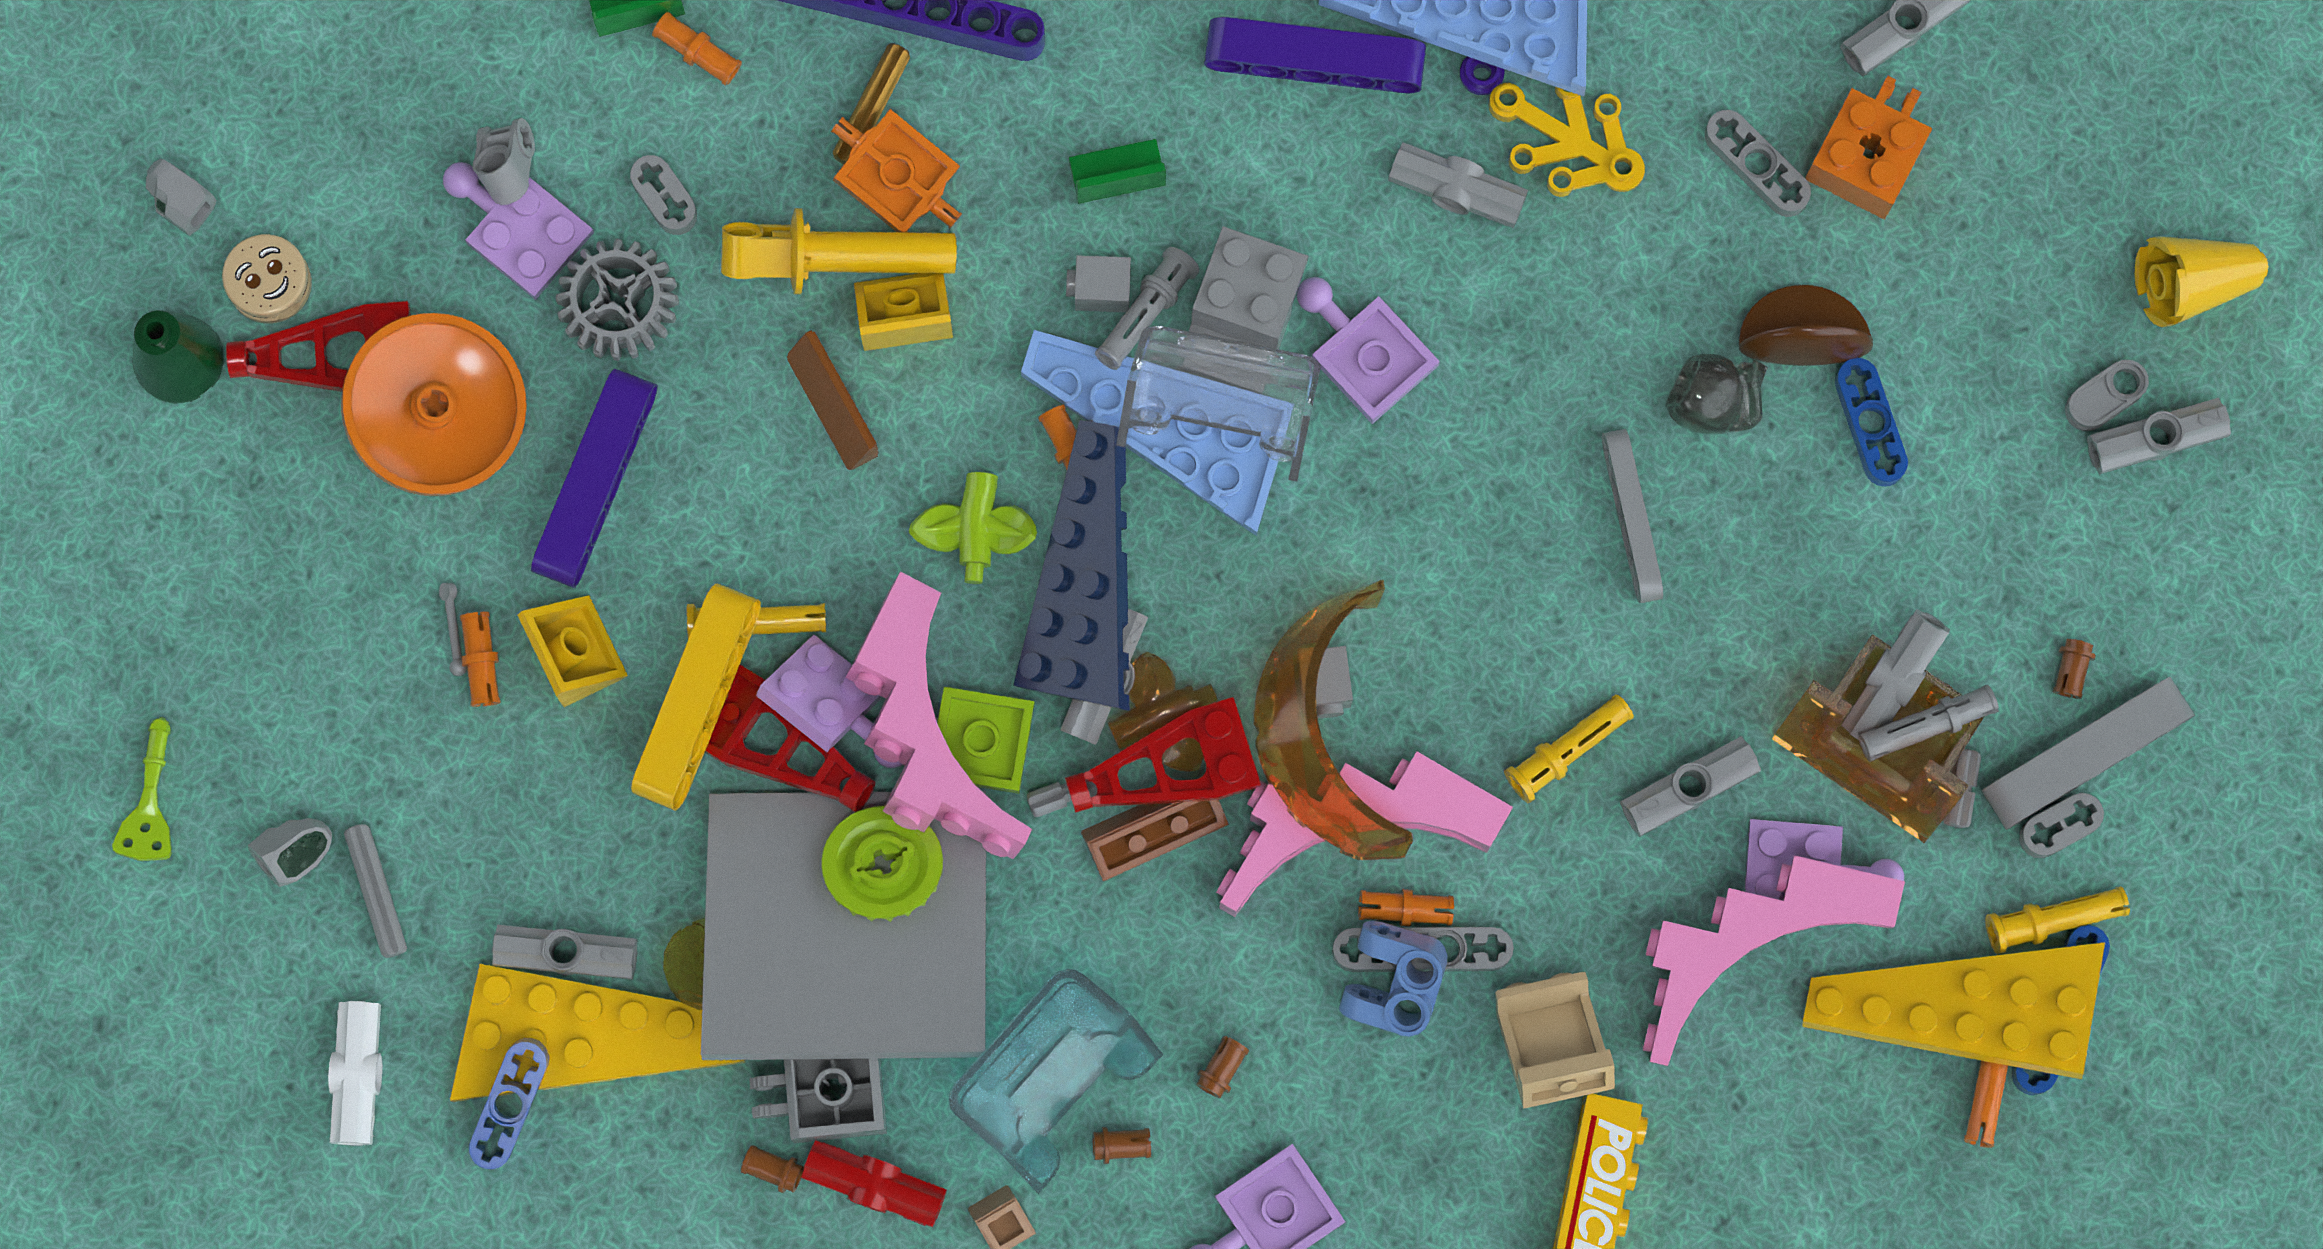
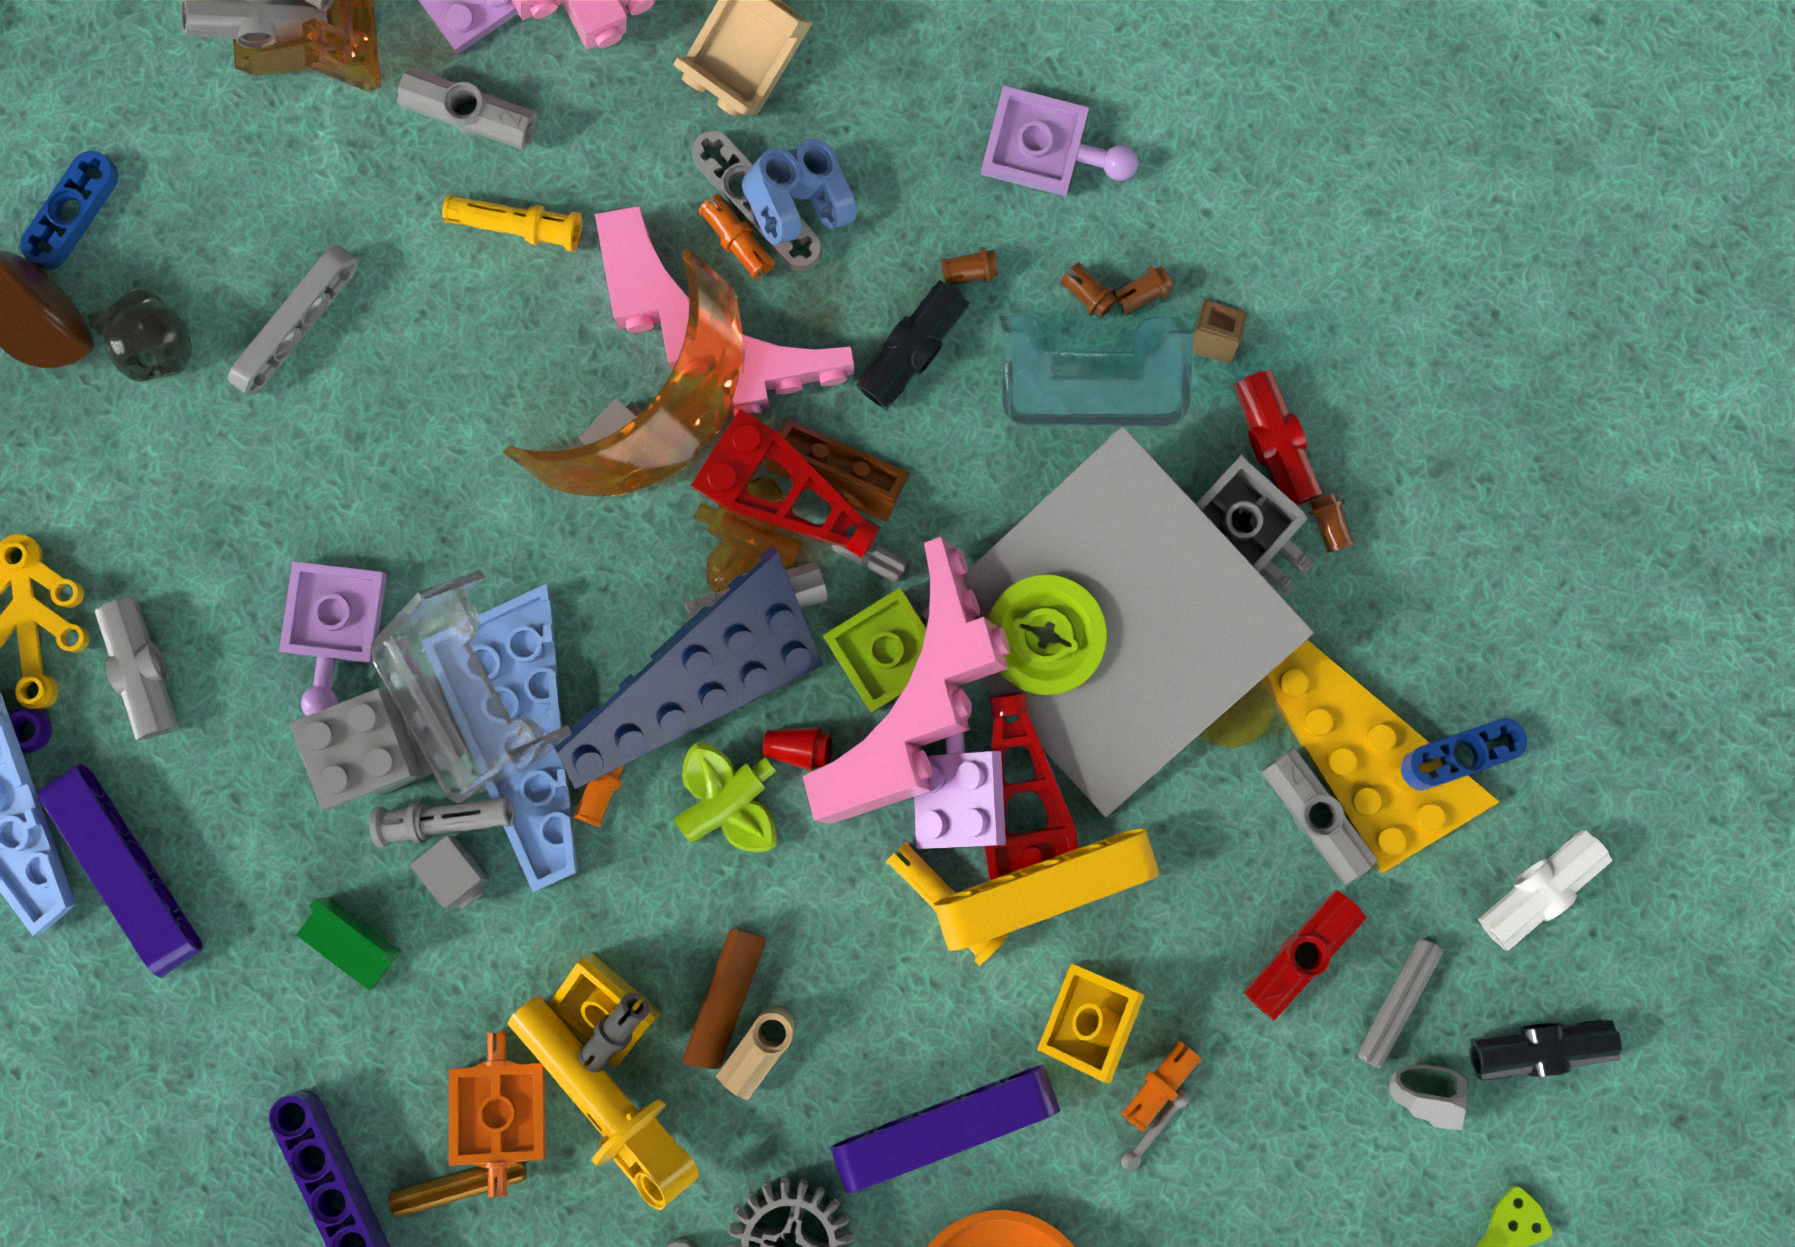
camera: 130 degrees left, 5 degrees up
none -> dark grey pin [578,993,649,1072]
none -> tan piece [715,1007,796,1101]
none -> red cone [763,727,833,771]
none -> black piece [856,280,970,411]
none -> dark orange pin [1113,266,1174,317]
none -> red piece [1242,889,1367,1021]
none -> black piece [1469,1019,1622,1080]

